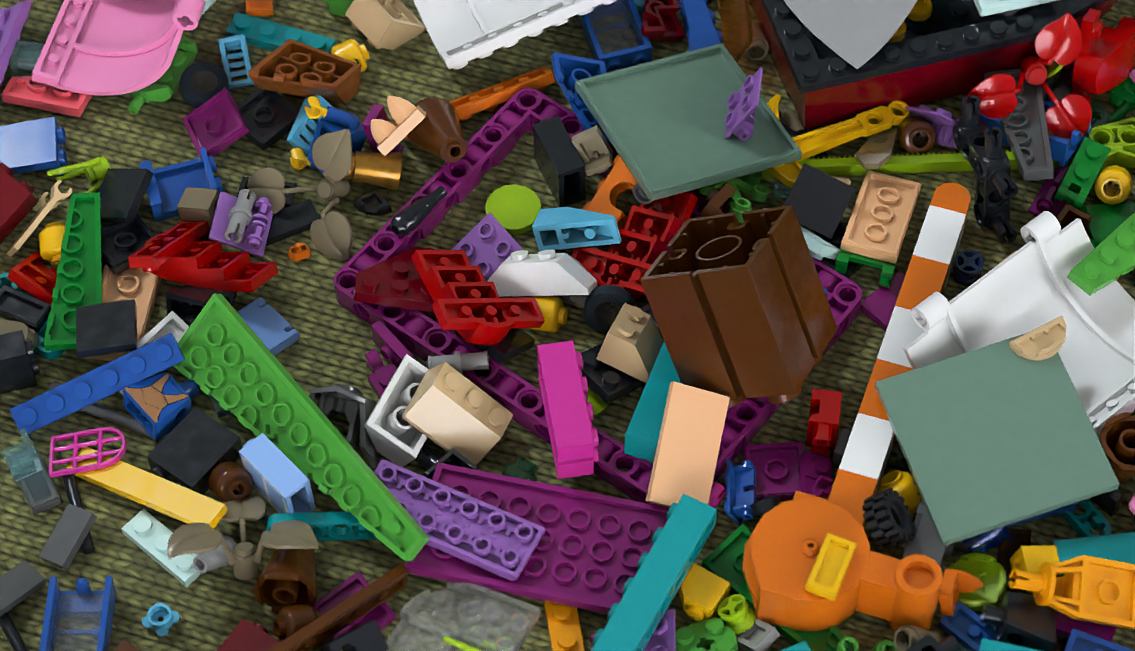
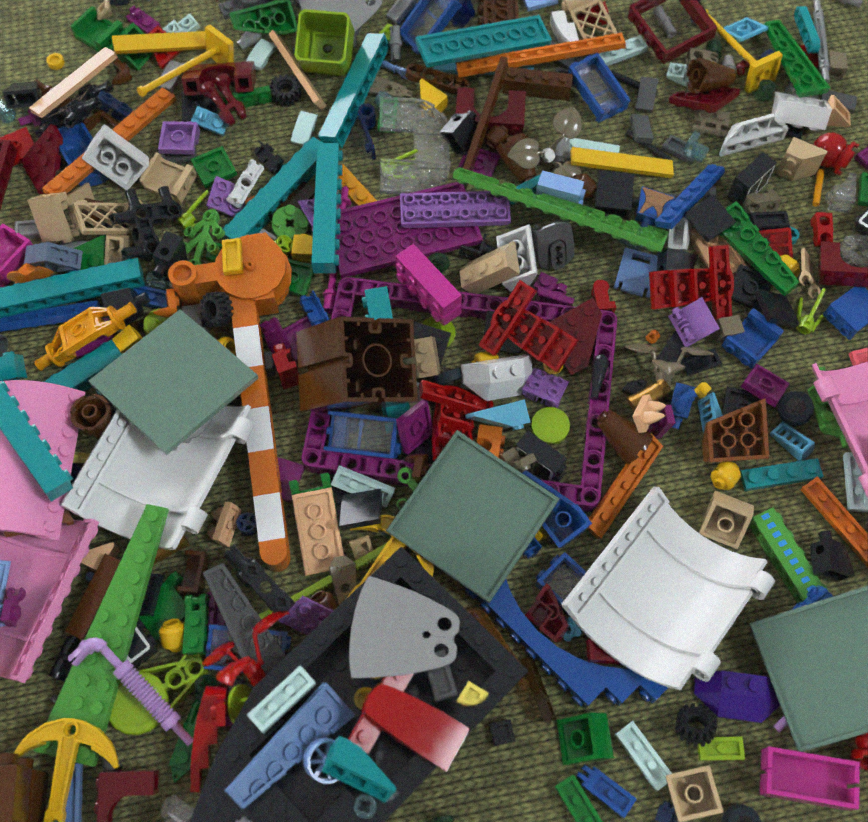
camera: 150 degrees right, 10 degrees up
dark pink window [49,427,127,478] -> none
light grey pin [224,189,257,243] -> none
light grey pin [428,351,489,374] -> none
light nougat tile [646,382,730,508] -> none
medium lavender hinge [724,67,763,141] -> none
black plate [750,496,781,519] -> none
tan tile [1009,316,1066,360] -> none
none -> red leg [591,279,616,314]

